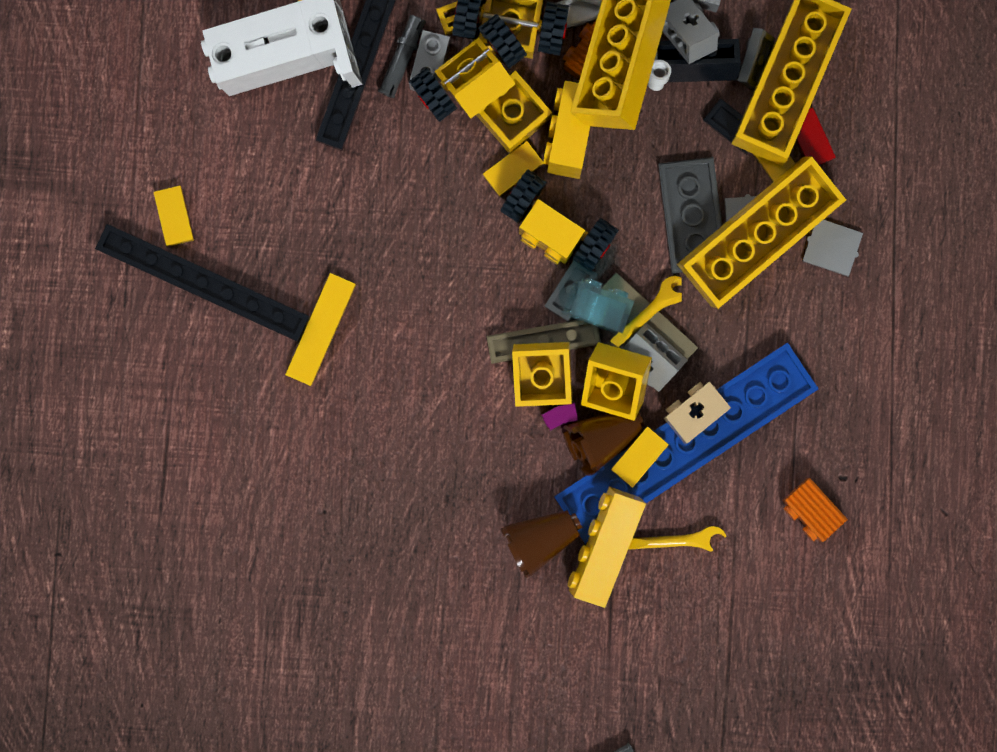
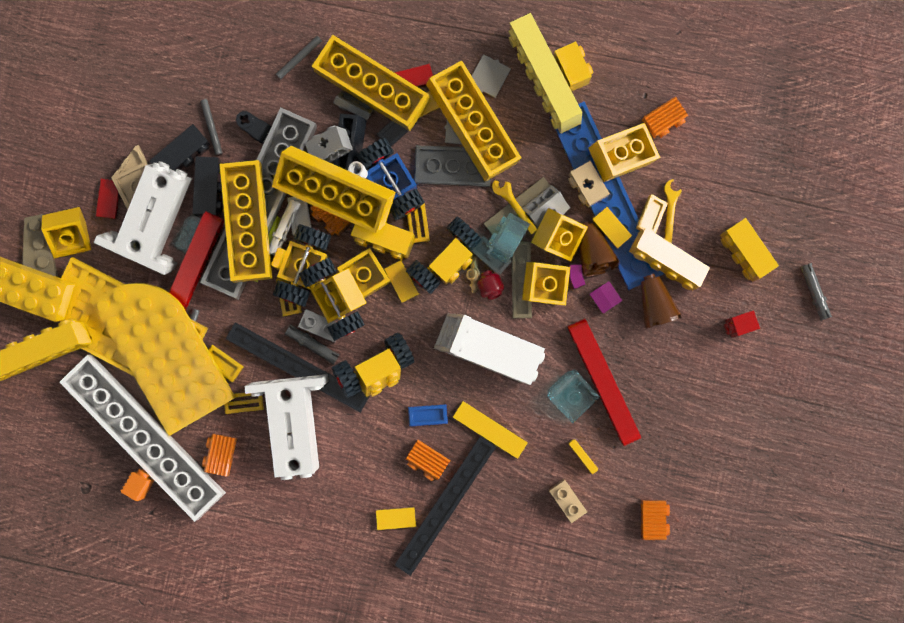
camera: 85 degrees left, 0 degrees up
none -> brick [331,332,414,398]
none -> brick [356,138,425,220]
none -> orange brick [405,440,450,481]
none -> yellow tile [407,203,430,243]
none -> blue tile [408,404,448,426]
none -> white brick [434,313,545,385]
none -> tan piece [466,256,480,293]
none -> dark red head [476,270,504,300]
none -> light yellow brick [508,13,582,134]
none -> clear light blue slope [547,369,600,424]
none -> tan brick [548,479,587,523]
none -> yellow brick [553,42,593,91]
none -> red beam [567,318,641,446]
none -> yellow tile [568,439,598,474]
none -> yellow brick [588,123,660,182]
none -> magenta piece [590,281,622,314]
none -> tile [636,194,668,234]
none -> orange brick [641,500,670,540]
none -> yellow brick [720,218,779,282]
none -> red brick [724,310,760,338]

